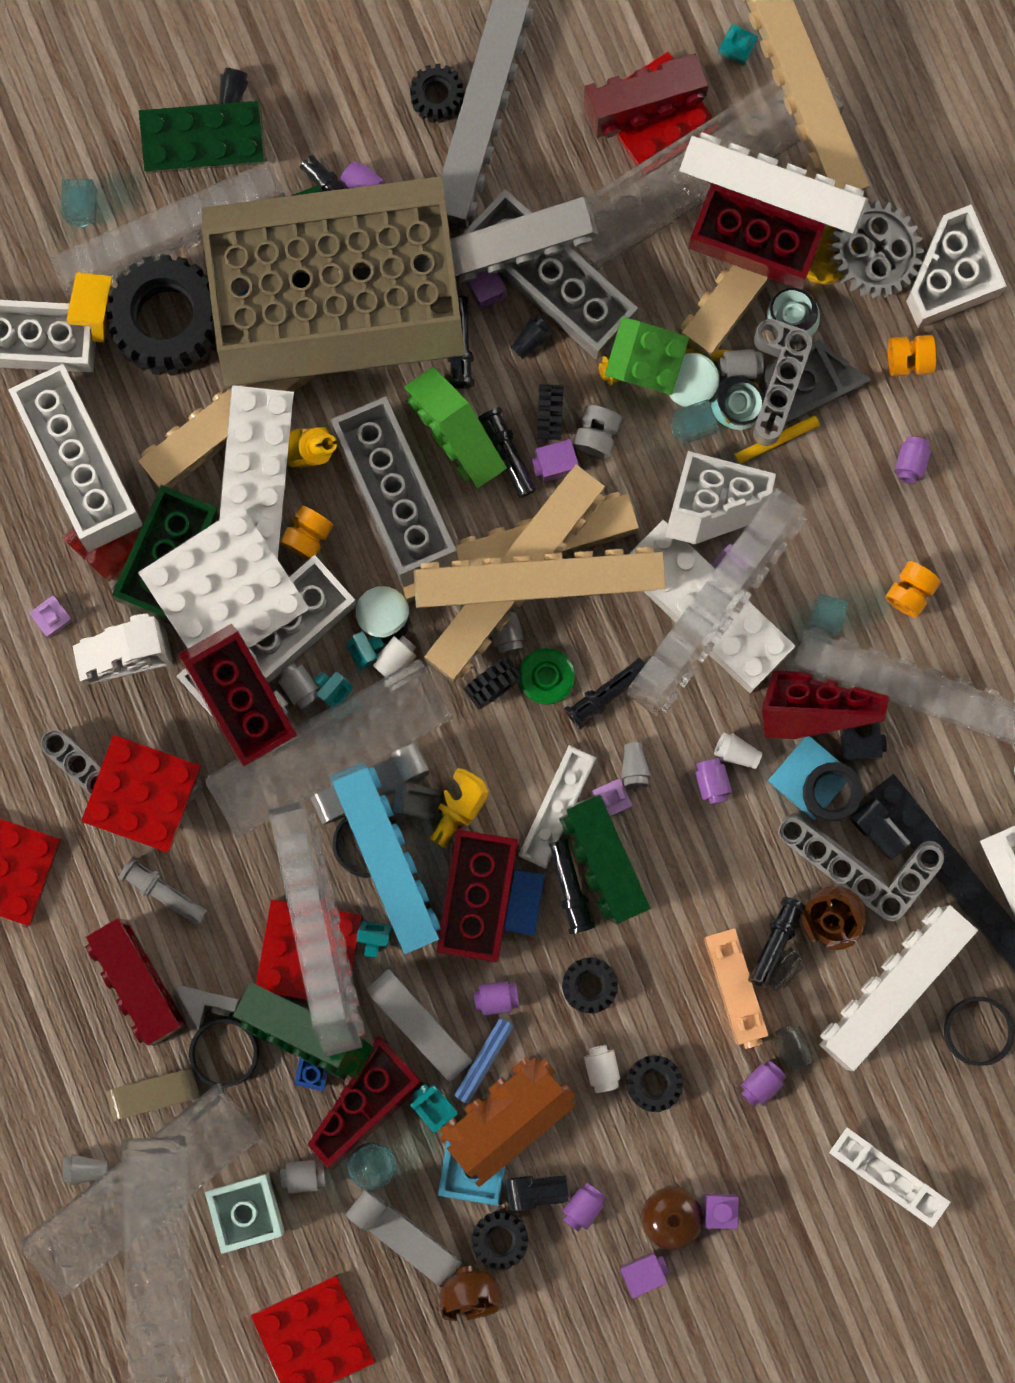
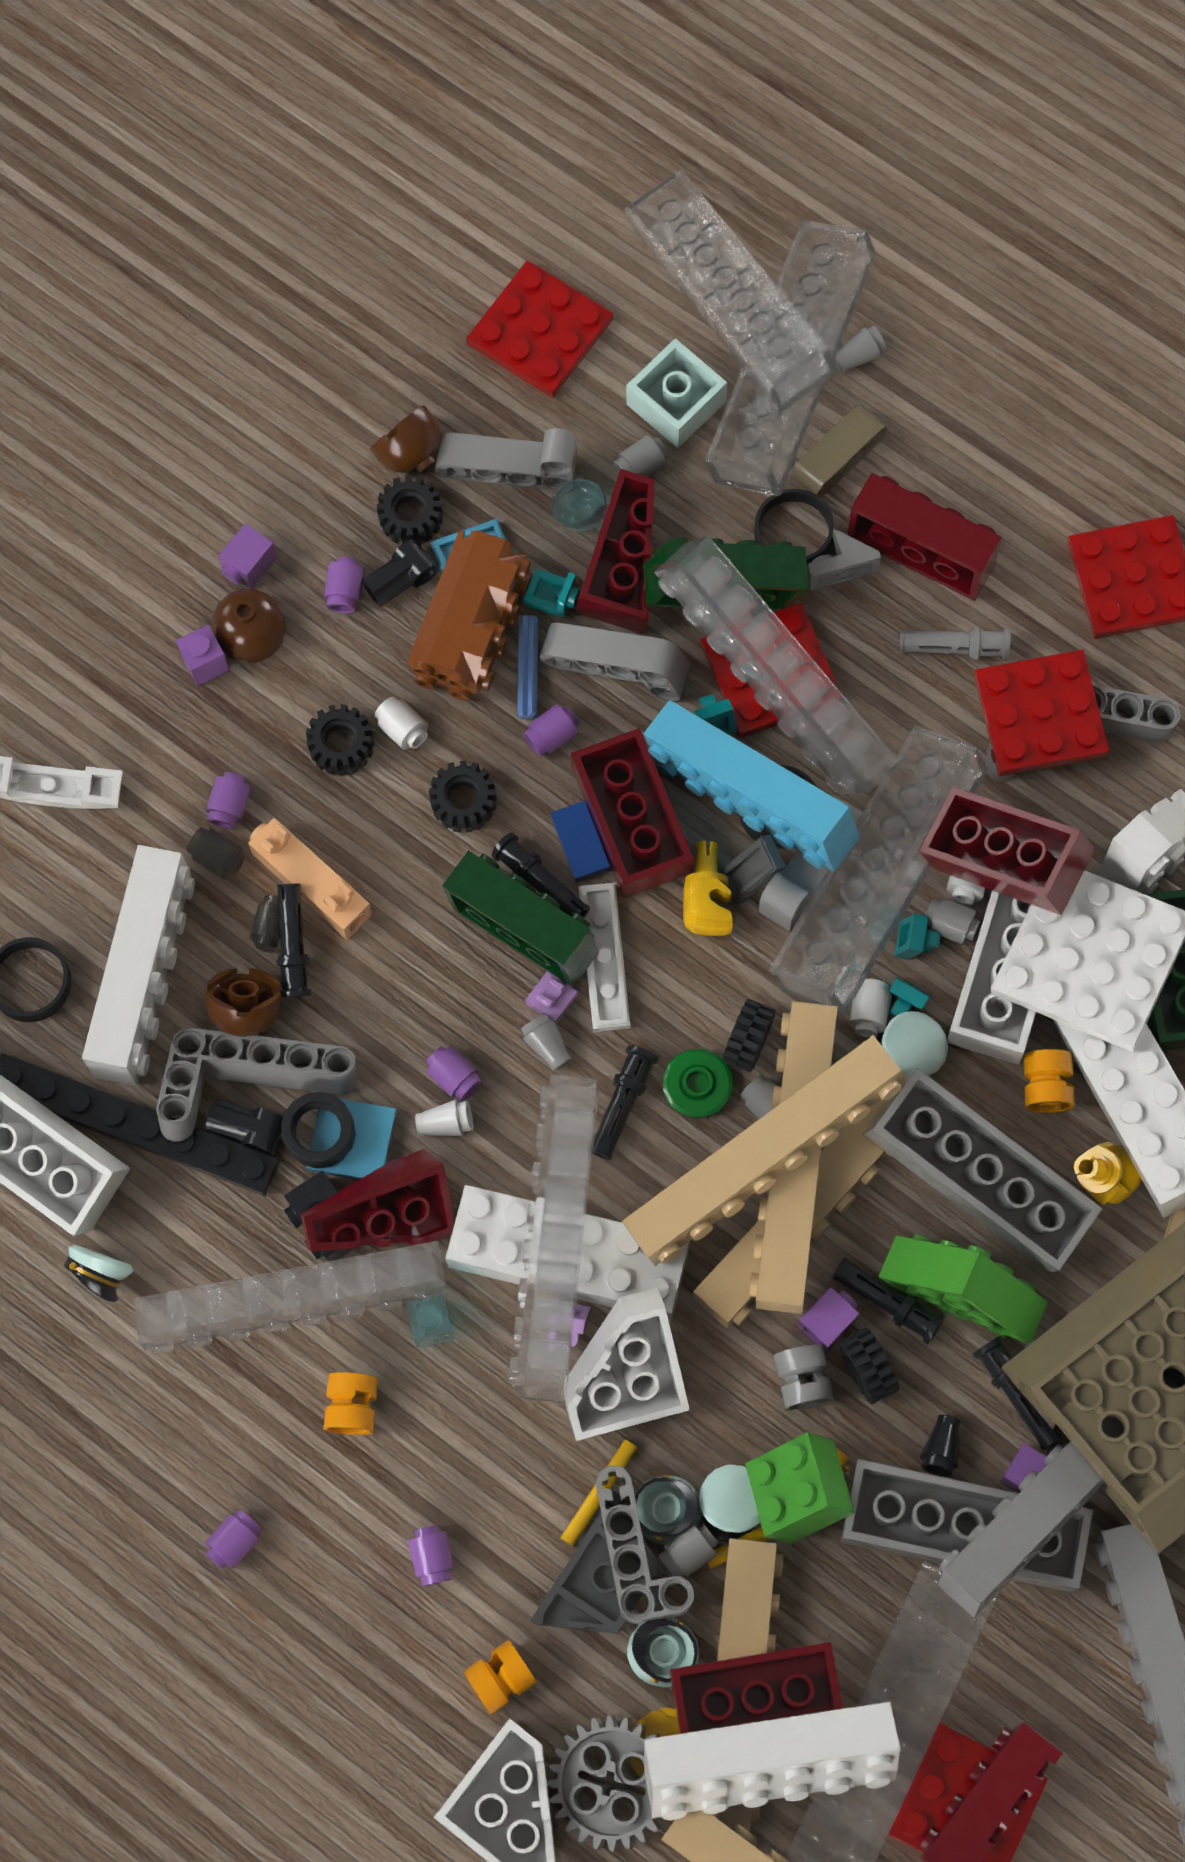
camera: 150 degrees right, 10 degrees down
clear light blue brick [669,399,718,445] -> none

